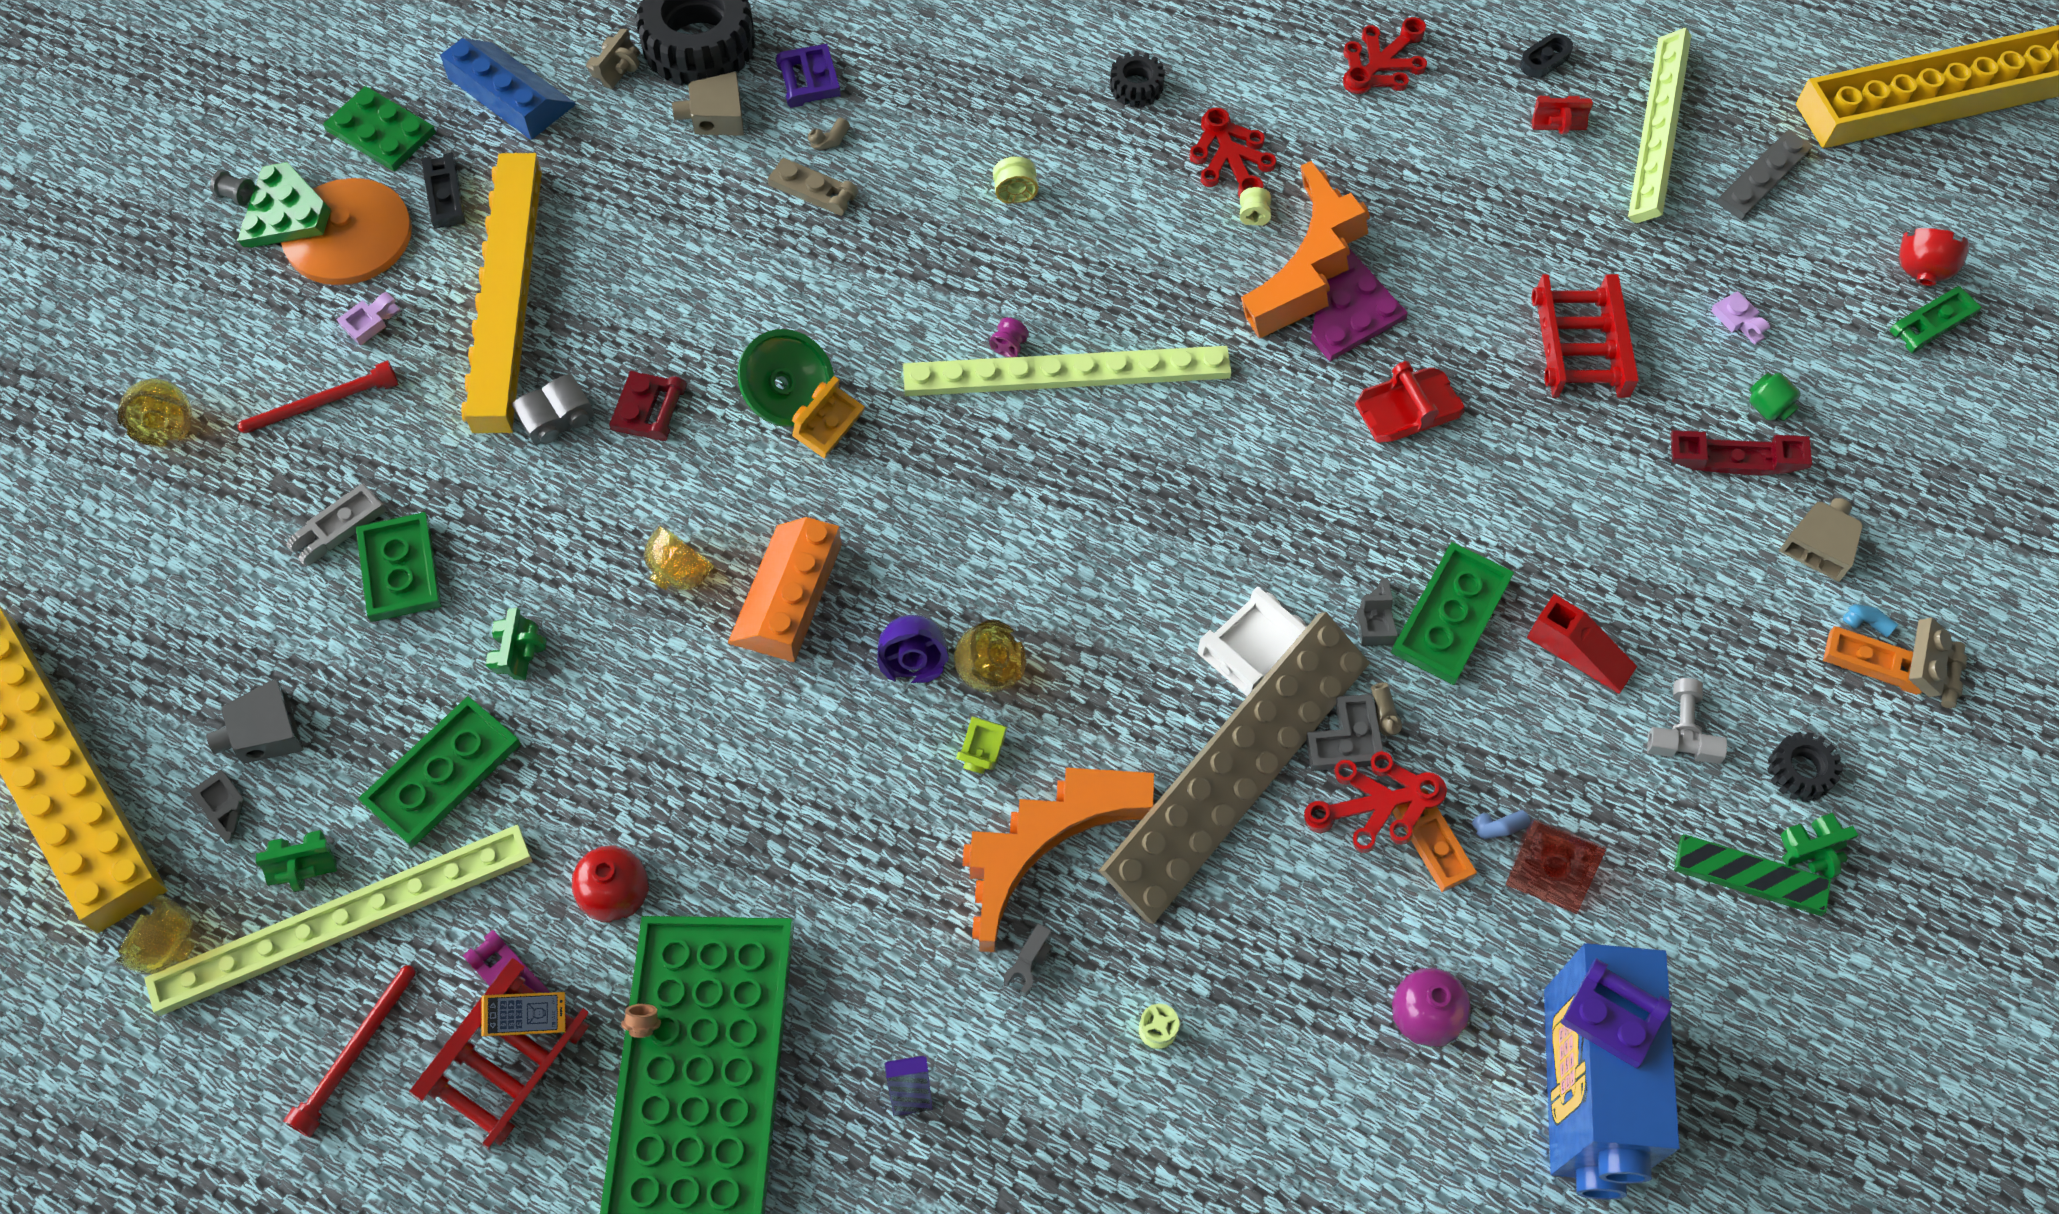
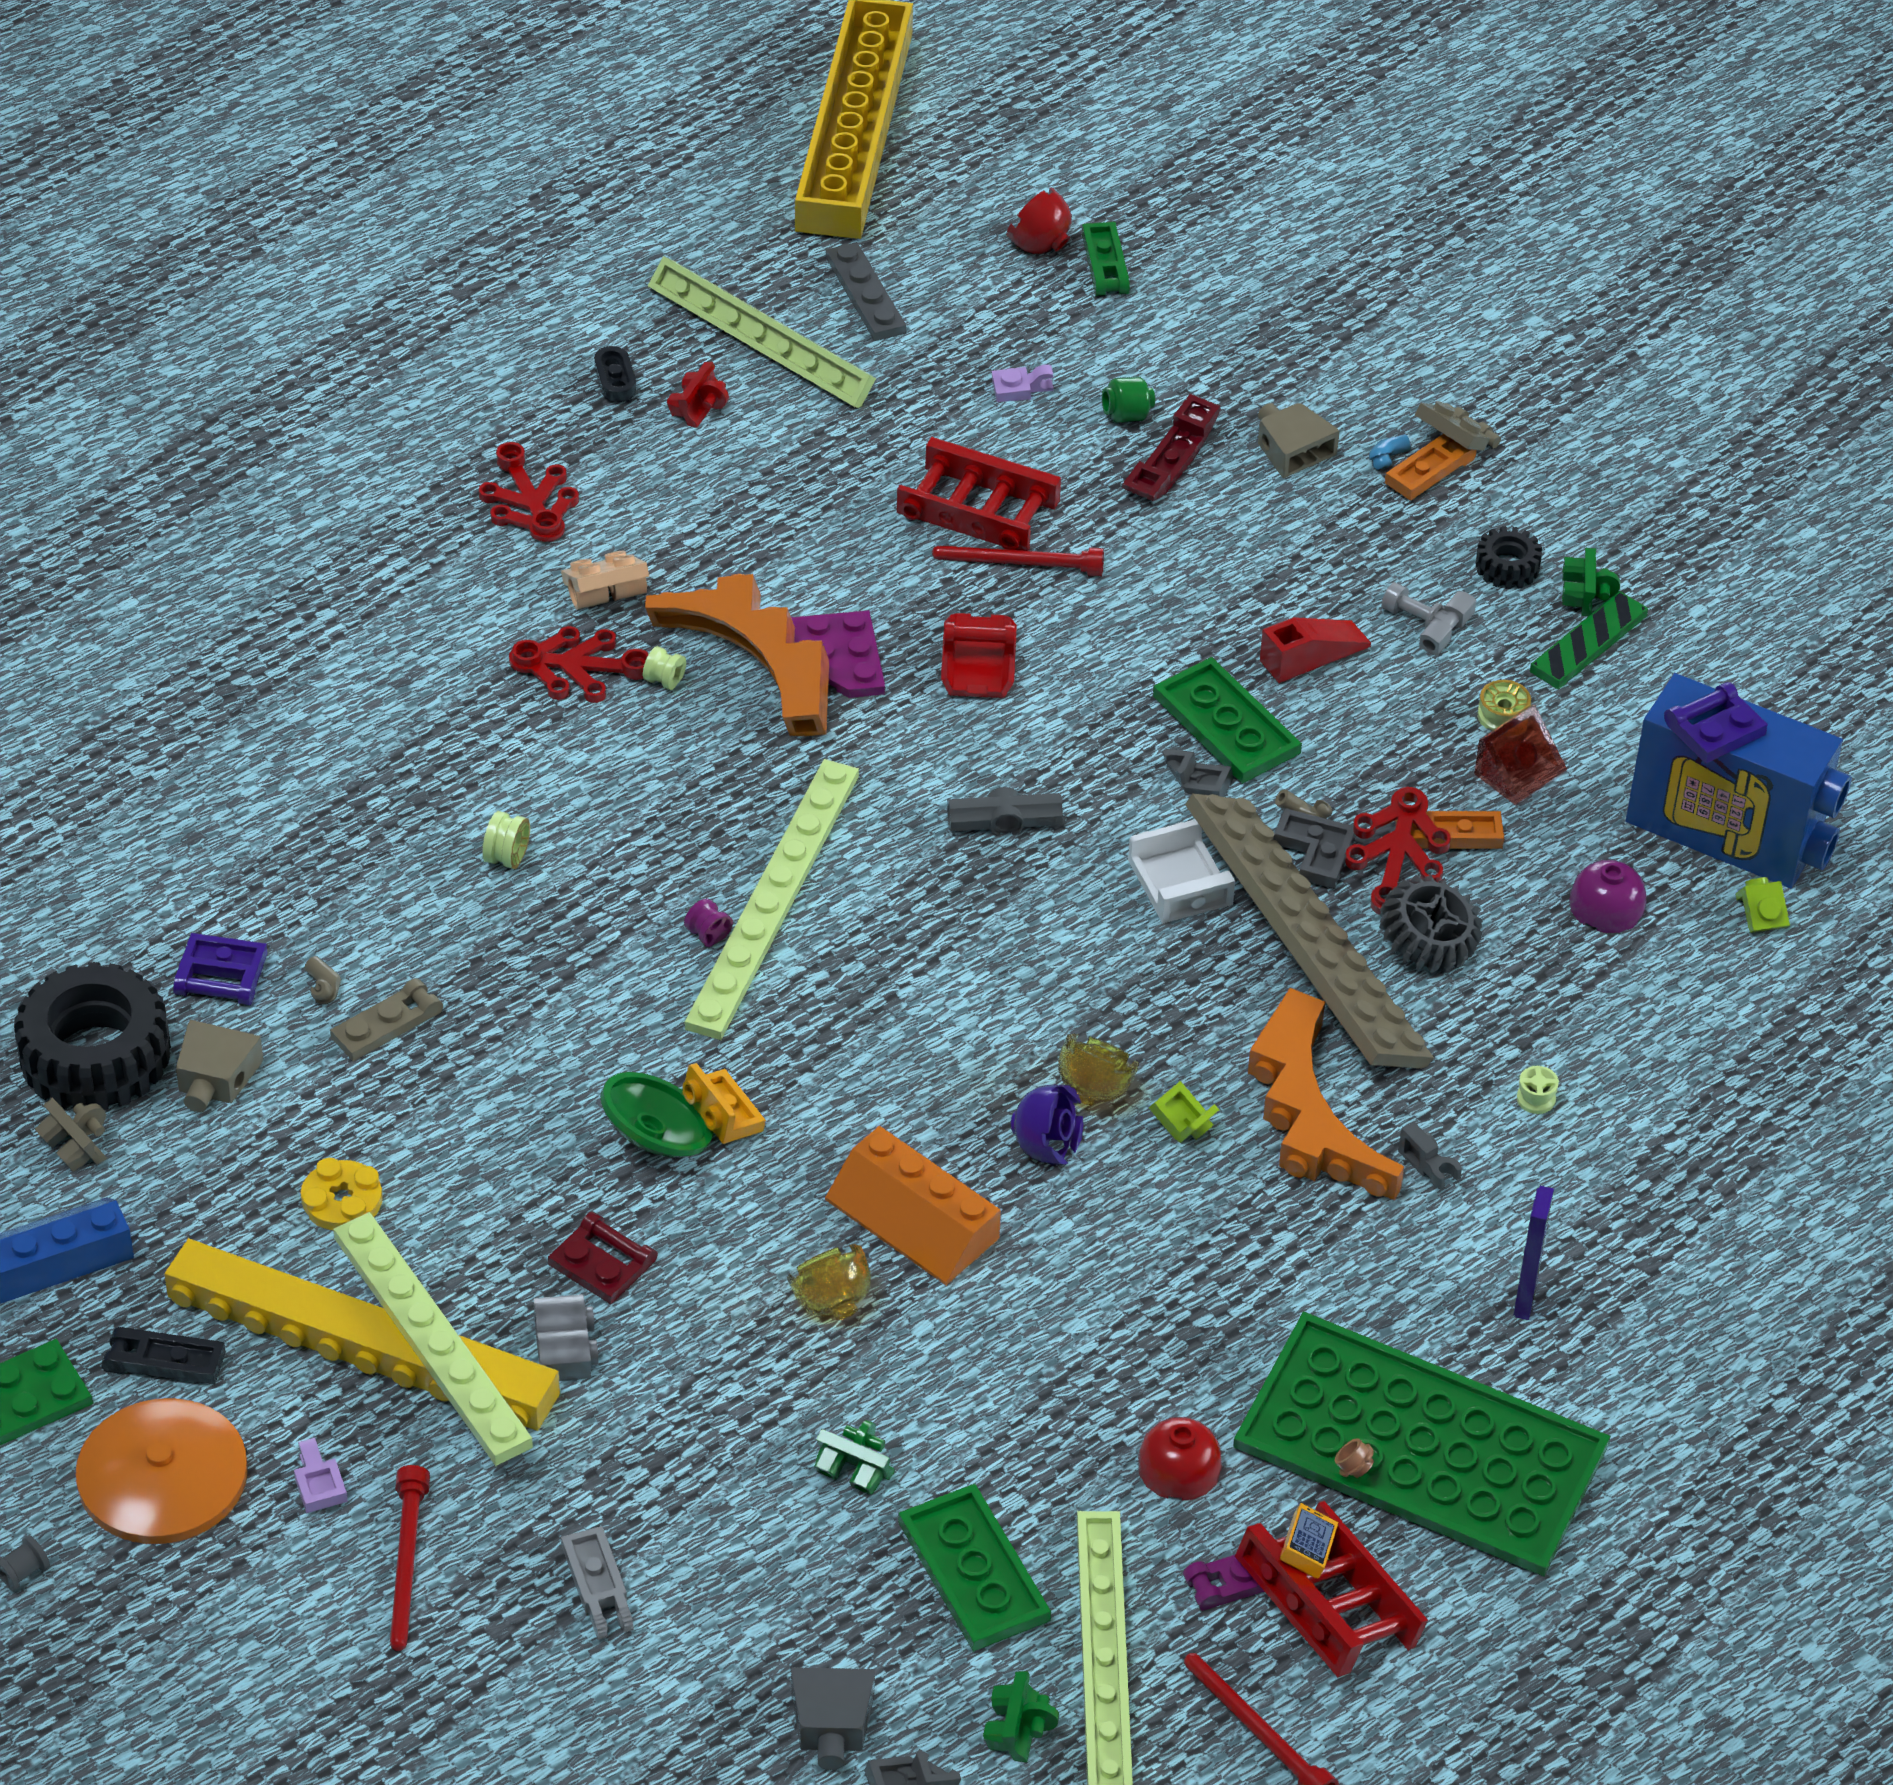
camera: 65 degrees left, 15 degrees down
clear yellow cylinder [117,378,192,447] -> none
plate [237,162,331,248] -> none
green plate [356,512,442,622] -> none
black tyre [1110,51,1165,107] -> none
medium blue arm [1472,810,1530,839] -> none
none -> yellow plate [301,1157,383,1231]
none -> yellowish green plate [333,1212,533,1466]
none -> light nougat plate [561,551,649,610]
none -> red piece [932,545,1104,577]
none -> dark grey piece [947,787,1063,836]
none -> dark grey gear [1379,874,1483,974]
none -> yellowish green wheel [1477,680,1531,735]
none -> lime bracket [1735,877,1790,933]

